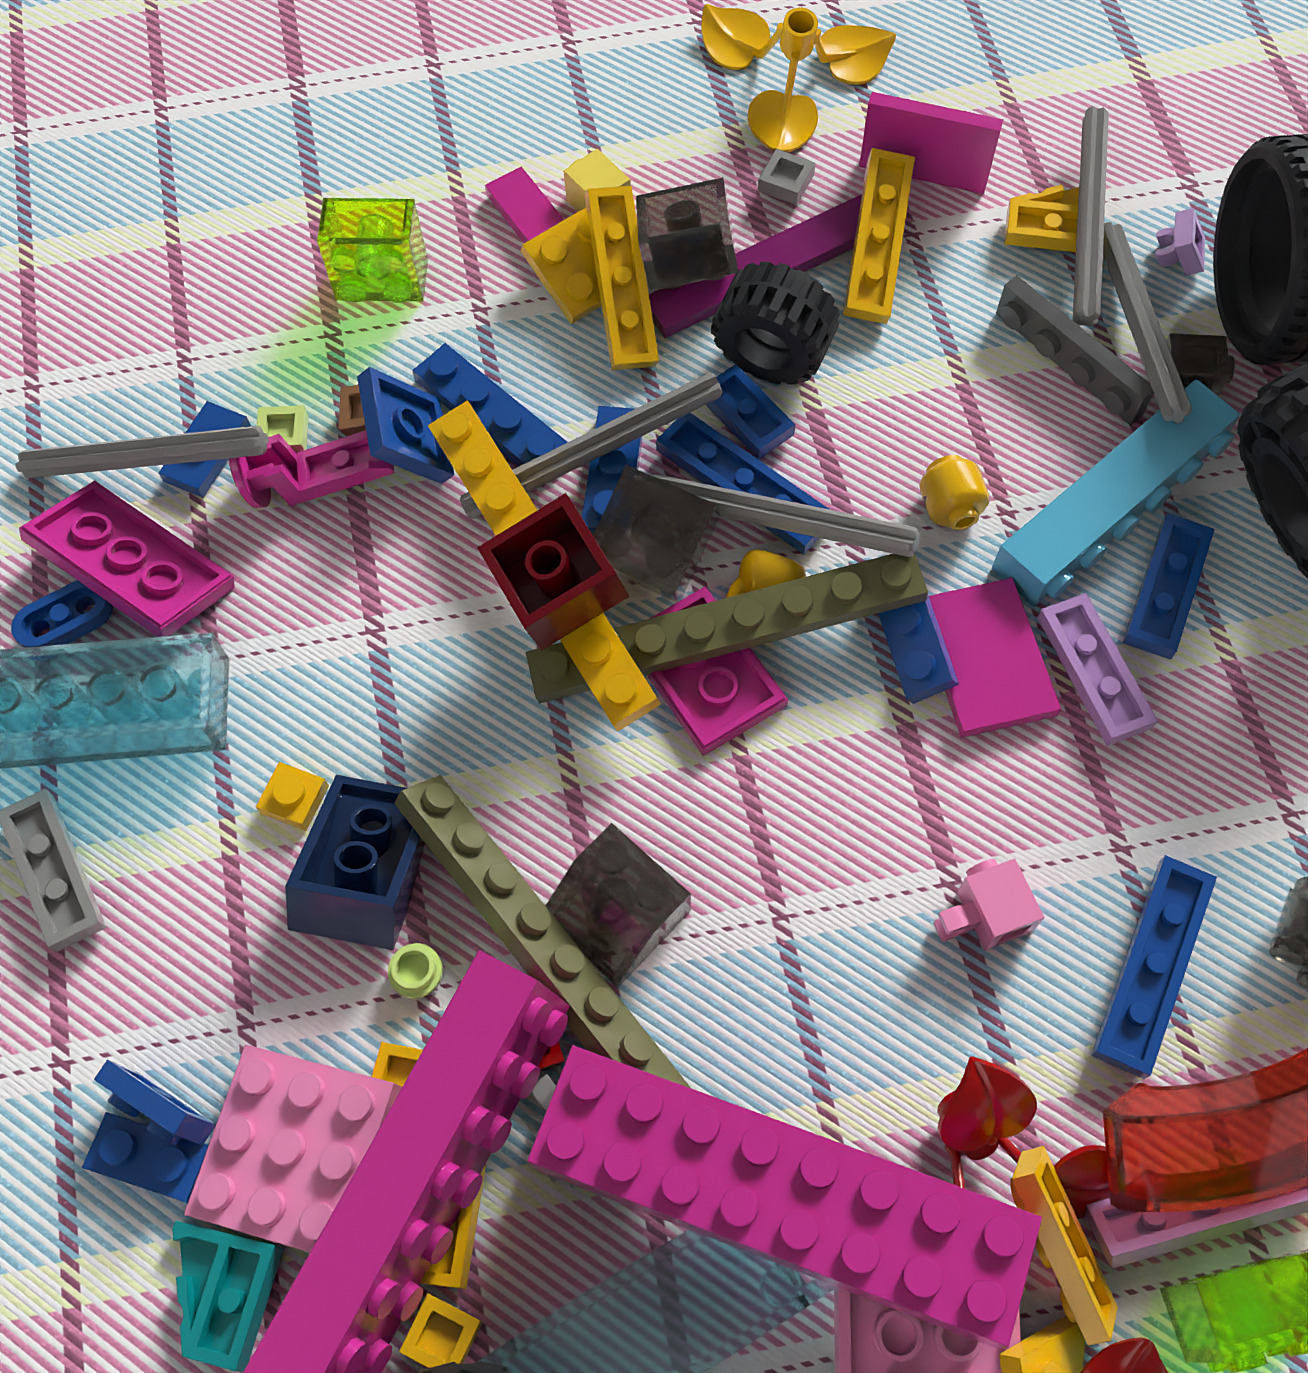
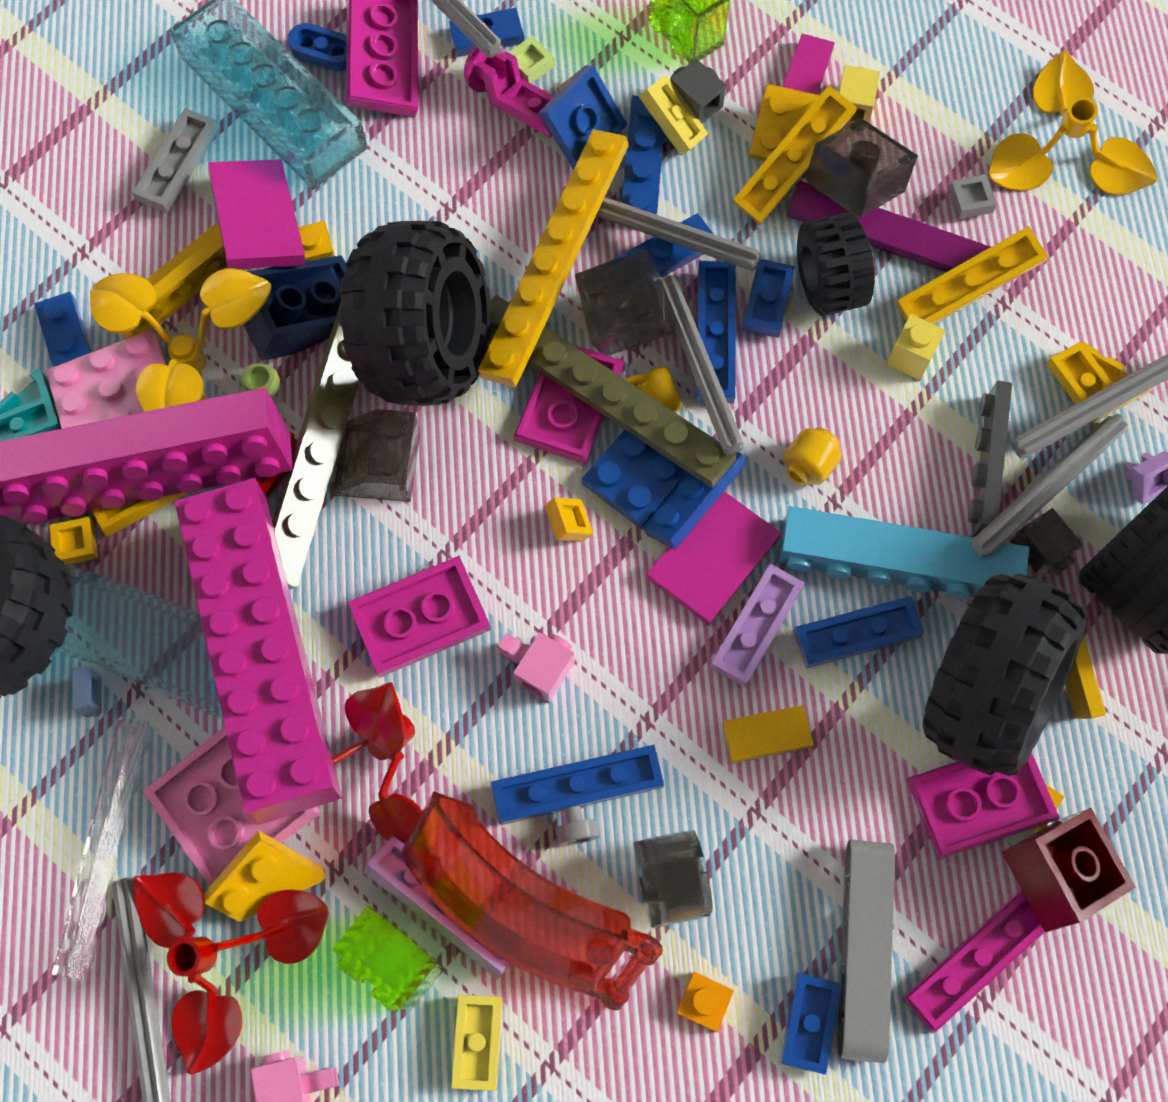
camera: 50 degrees right, 5 degrees up
blue plate [94,1059,216,1146] -> none
dark red brick [477,493,630,651] -> none
dark pink tile [859,92,1004,194] -> none
yellow plate [1010,1146,1118,1346] -> none
none -> yellow plant [90,268,272,412]
none -> yellow panel [120,224,227,339]
none -> dark pink tile [208,159,305,269]
none -> black tyre [339,221,491,406]
none -> dark pink plate [347,556,491,678]
none -> yellow plate [544,497,594,541]
none -> light grey tile [555,806,600,846]
none -> blue plate [581,430,688,530]
none -> light yellow plate [639,74,708,156]
none -> dark grey brick [670,59,726,124]
none -> yellow tile [722,705,814,764]
none -> light yellow brick [886,314,945,381]

